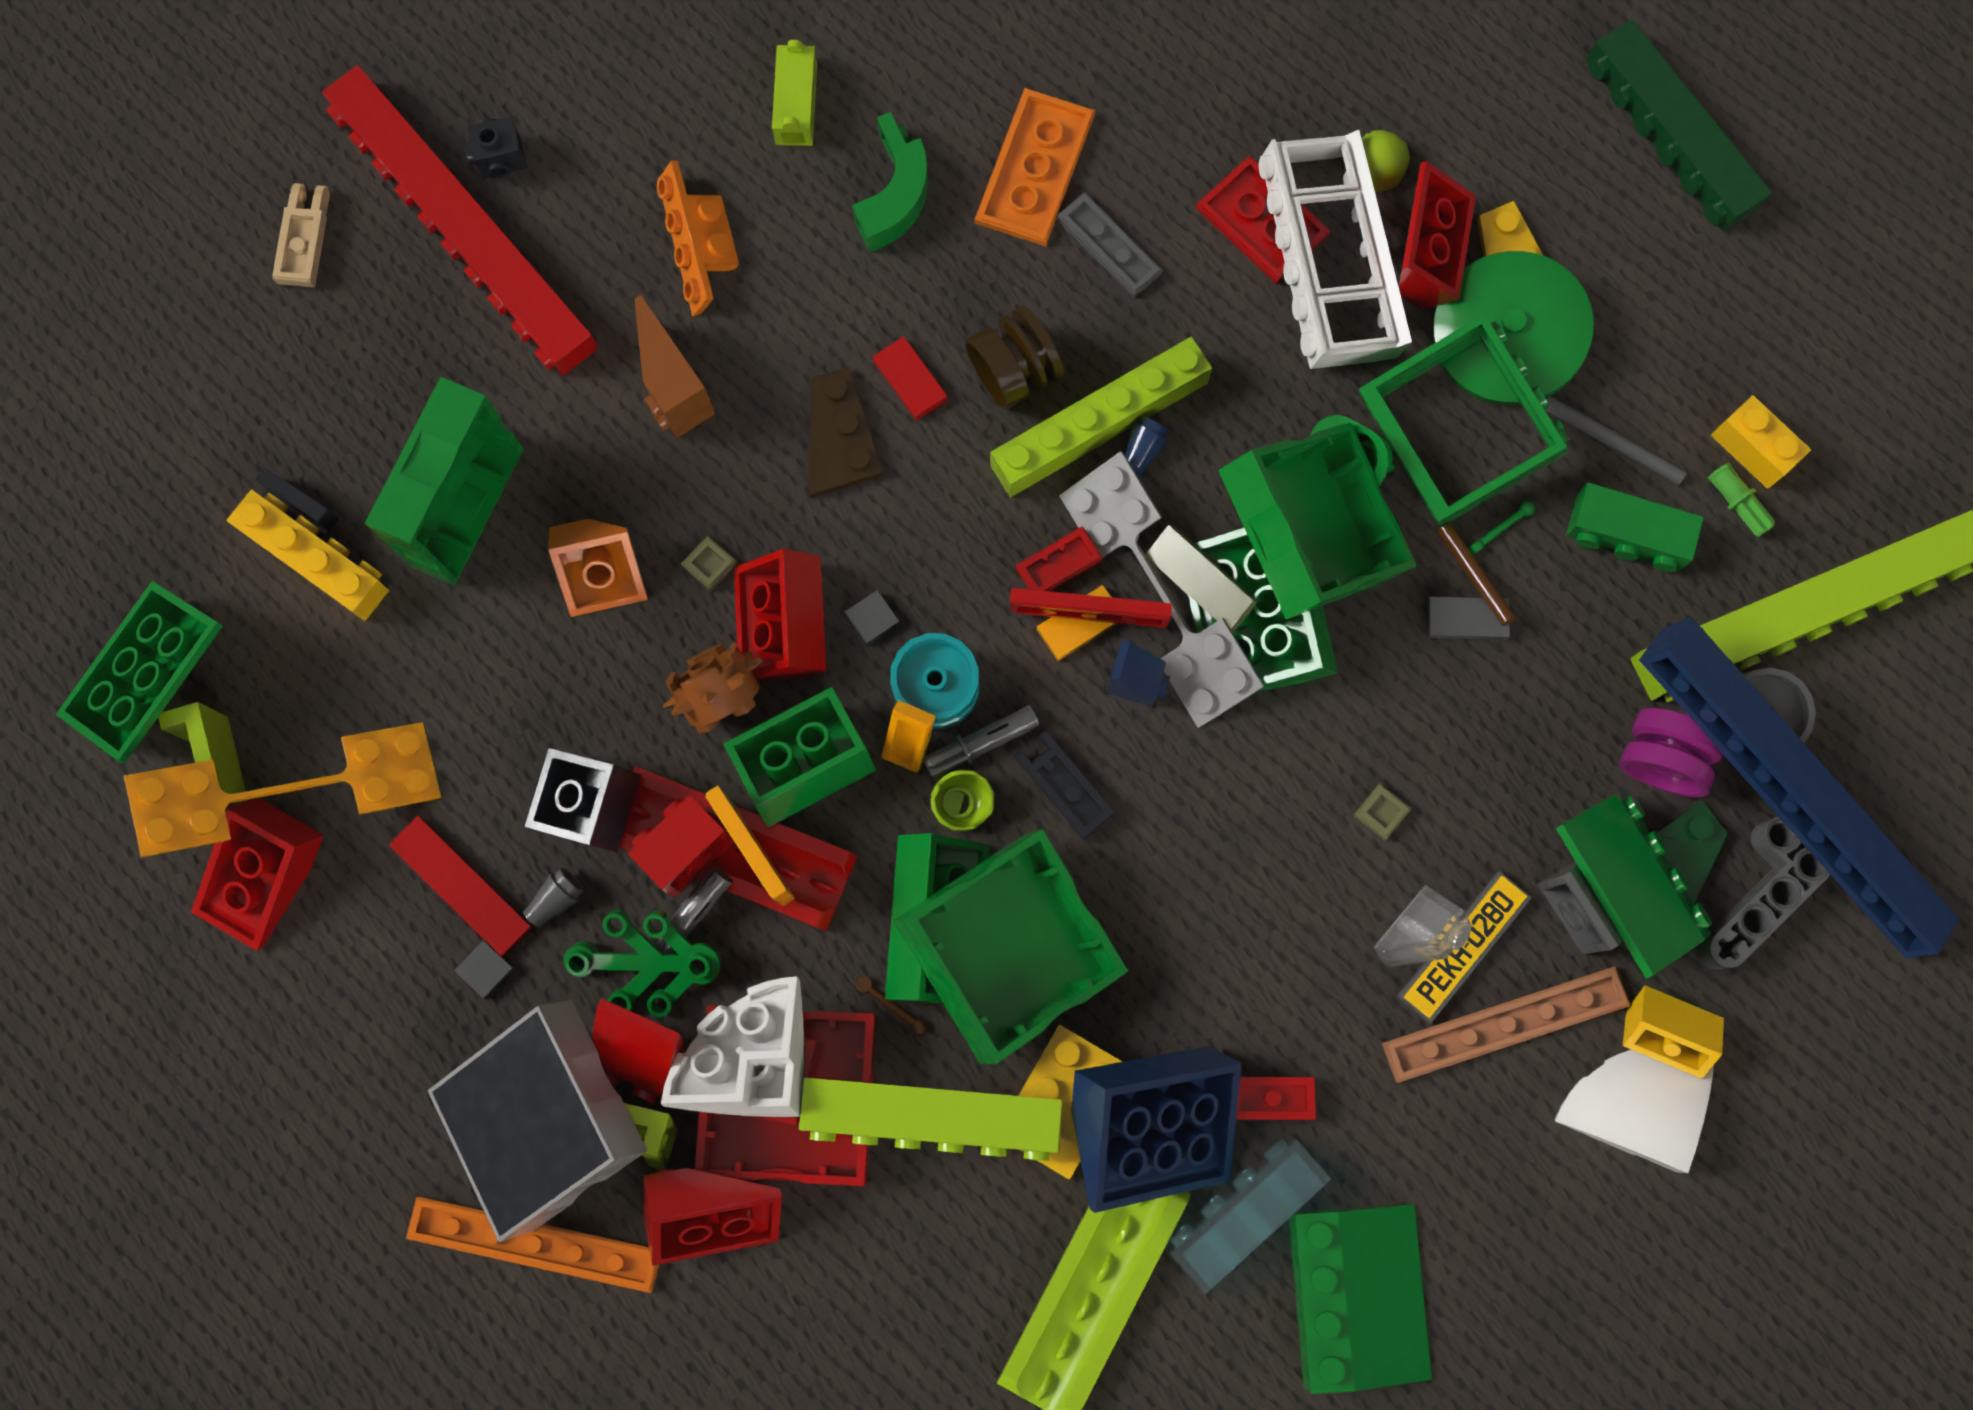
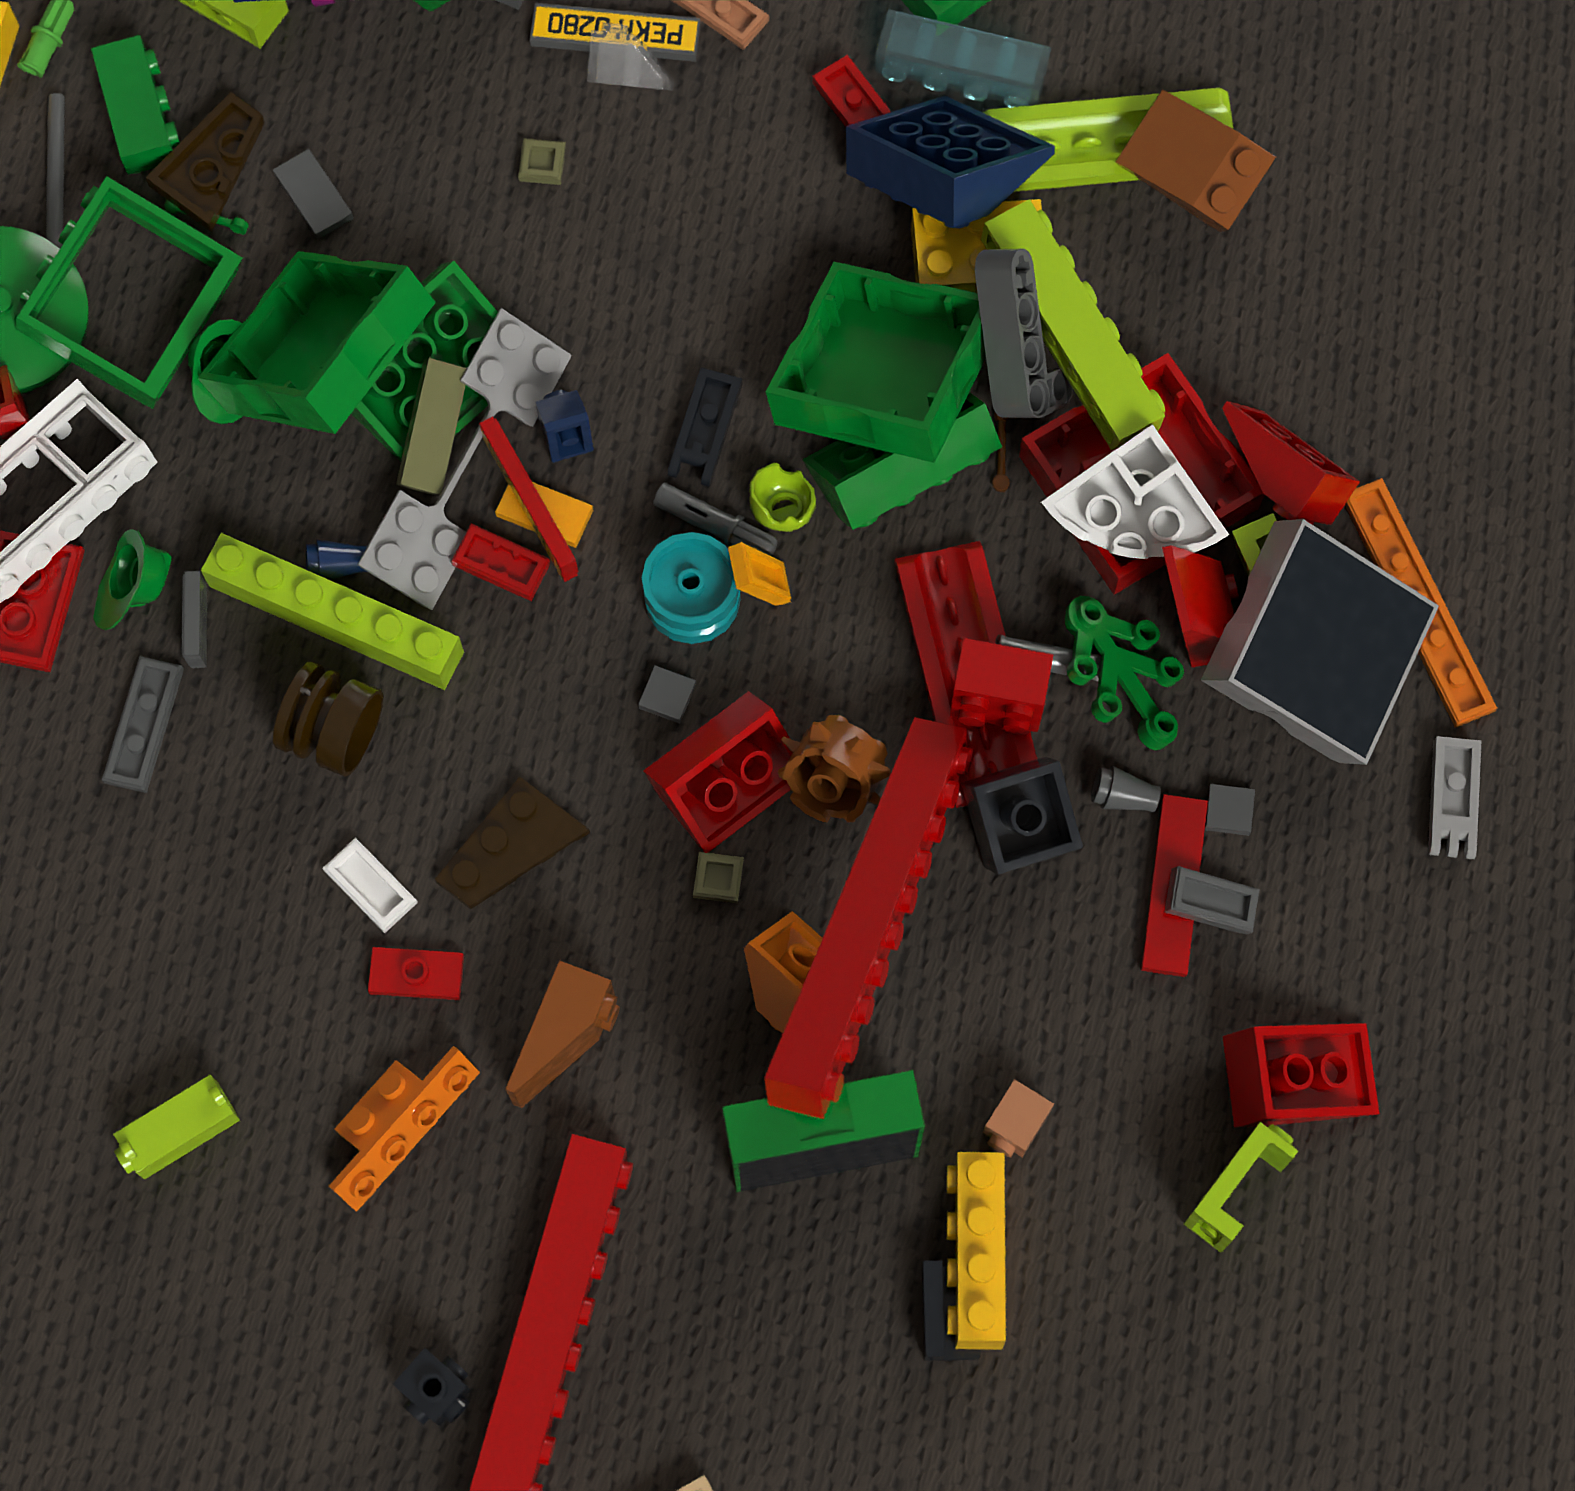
camera: 125 degrees left, 5 degrees down
green slope [55,581,223,764] -> none
light orange hinge [124,722,441,858] -> none
light orange tile [705,785,795,906] -> none
green brick [724,687,876,828] -> none
green arch [852,112,928,253] -> none
red tile [872,336,948,421] -> none
orange tile [975,88,1095,247] -> none
reddish brown bar [1437,523,1516,626] -> none
none -> green piece [93,529,172,630]
none -> dark brown wing [146,92,265,233]
none -> dark grey tile [182,571,207,668]
none -> white tile [322,838,418,933]
none -> red plate [368,947,464,1000]
none -> red brick [765,717,973,1119]
none -> dark grey beam [975,249,1073,418]
none -> nougat brick [983,1079,1054,1157]
none -> dark orange slope [1115,90,1276,232]
none -> dark grey tile [1164,866,1260,934]
none -> light grey hinge [1428,736,1481,859]

